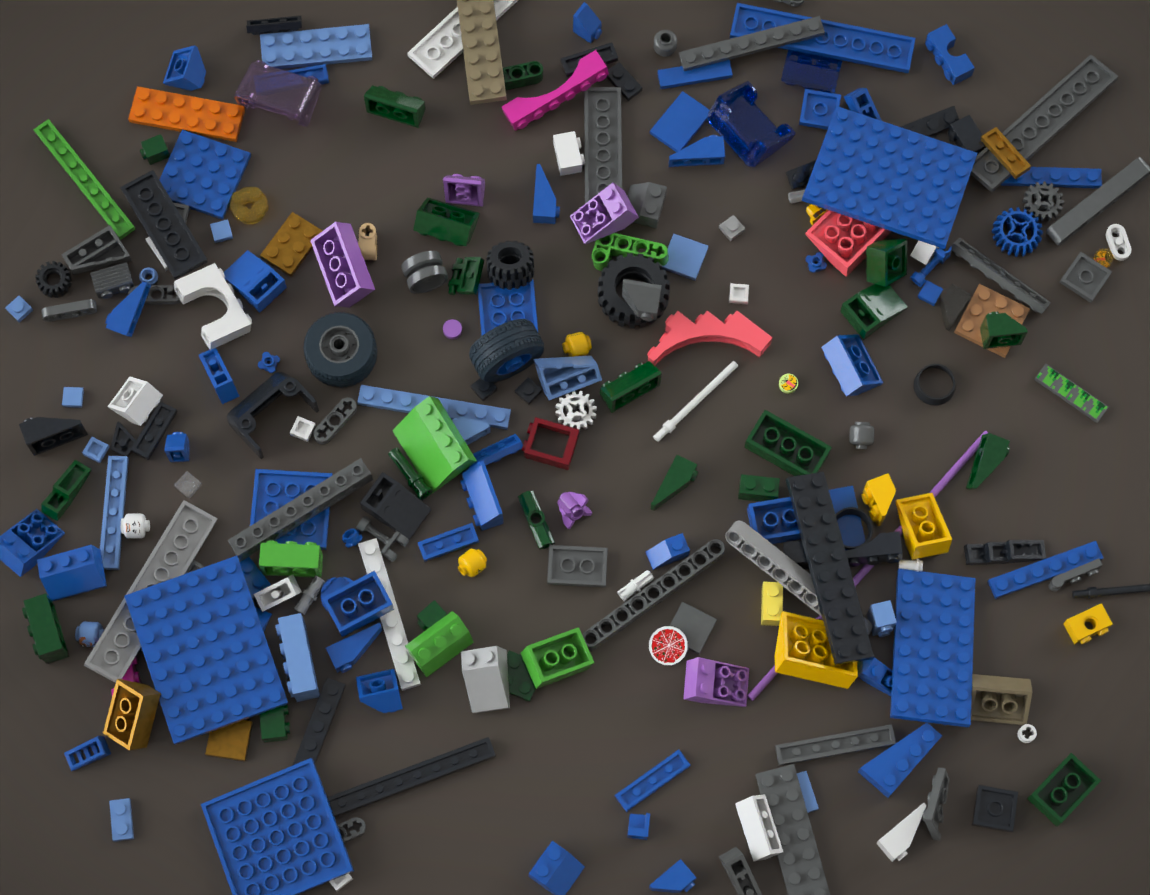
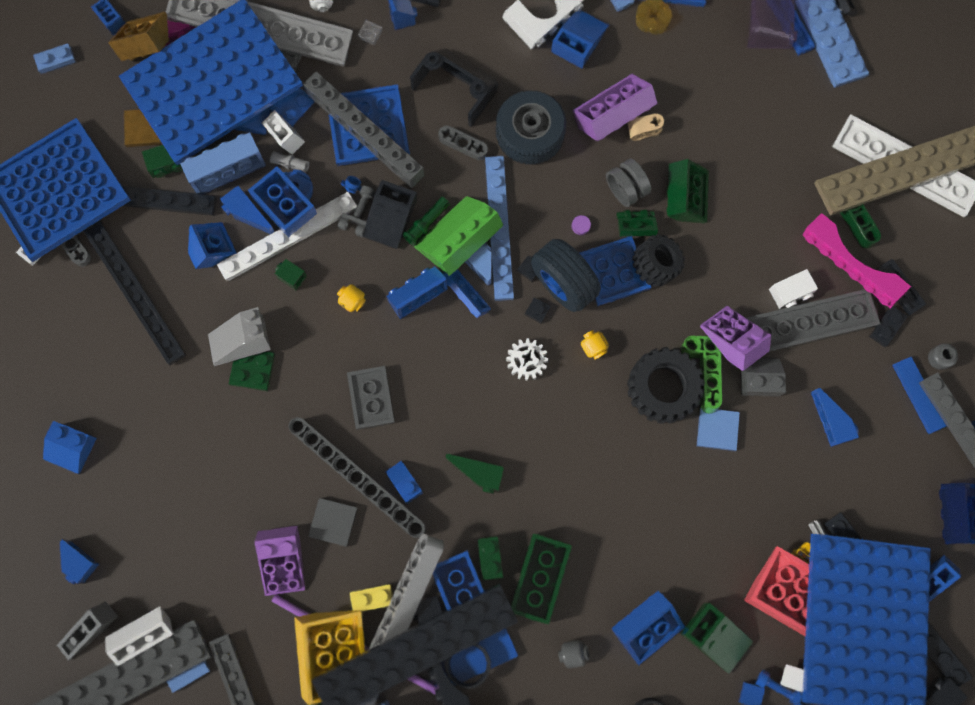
camera: 75 degrees right, 5 degrees up
blue slope [199,348,239,404] -> none
blue plate [258,352,280,373] -> none
bright green brick [259,540,323,578] -> none
pearl gold plate [260,212,322,277] -> none
white plate [290,416,316,442] -> none
dark green slope [364,85,426,128] -> none
bright green slope [405,611,474,677] -> none
blue plate [418,523,479,562] -> none
medium lavender slope [443,174,485,207] -> none
dark green piece [518,490,555,550] -> none
bright green brick [521,627,594,689] -> none
dark red window [522,417,579,470] -> none
blue slope [533,164,560,224] -> none
medium blue wedge [533,355,602,400] -> none
medium lavender brick [557,492,592,529] -> none
blue slope [573,2,602,43] -> none
dark green slope [600,361,662,413] -> none
blue tile [615,749,691,812] -> none
white axle [617,570,654,602] -> none
dark grey slope [622,279,662,321] -> none
blue panel [627,813,650,840] -> none
coral arch [647,311,773,366] -> none
tile [649,626,688,665] -> none
blue tile [650,91,712,152] -> none
white bar [653,361,738,442] -> none
clear blue windscreen [708,81,796,167] -> none
light grey plate [719,215,745,242] -> none
white tile [729,283,749,305] -> none
tile [779,374,798,394] -> none
blue plate [799,89,841,130] -> none
blue plate [805,252,827,273] -> none
yellow slope [862,473,896,526] -> none
dark green slope [866,239,907,287] -> none

